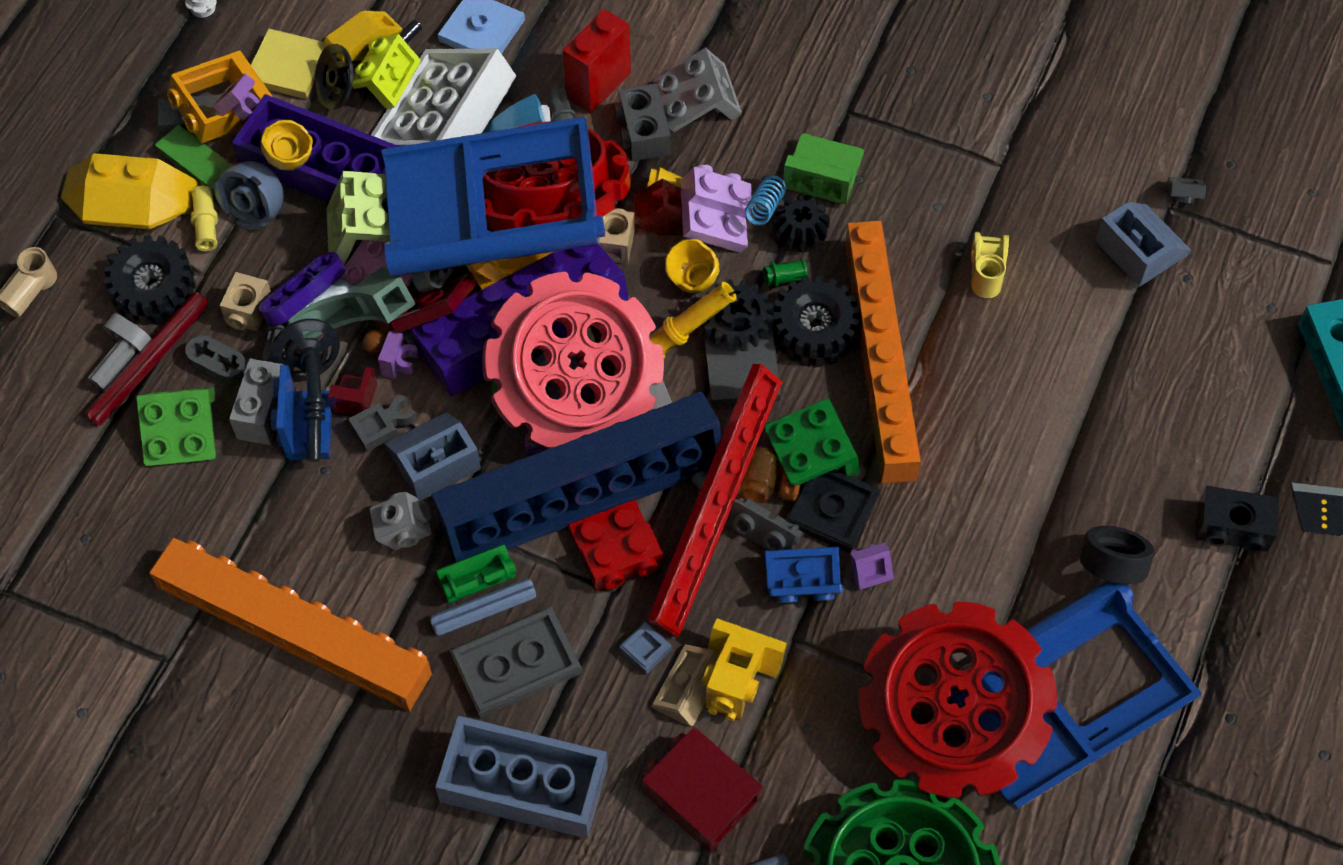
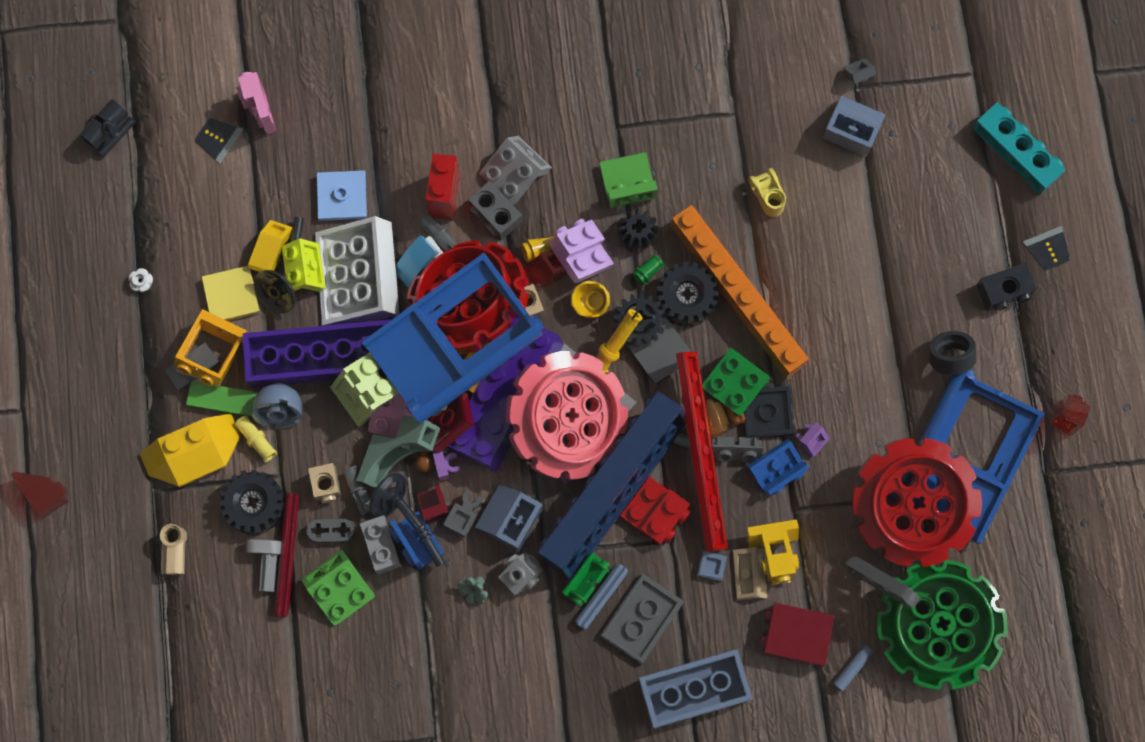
camera: 30 degrees left, 15 degrees up
orange brick [149,537,432,712] -> none
medium lavender tile [213,73,259,120] -> none
dark purple beam [259,252,346,326] -> none
yellow hair [261,120,313,171] -> none
dark azure piece [745,175,786,225] -> none
none -> sand green plant [457,576,488,604]
none -> dark grey beam [843,554,920,610]
none -> clear red slope [1049,394,1091,436]

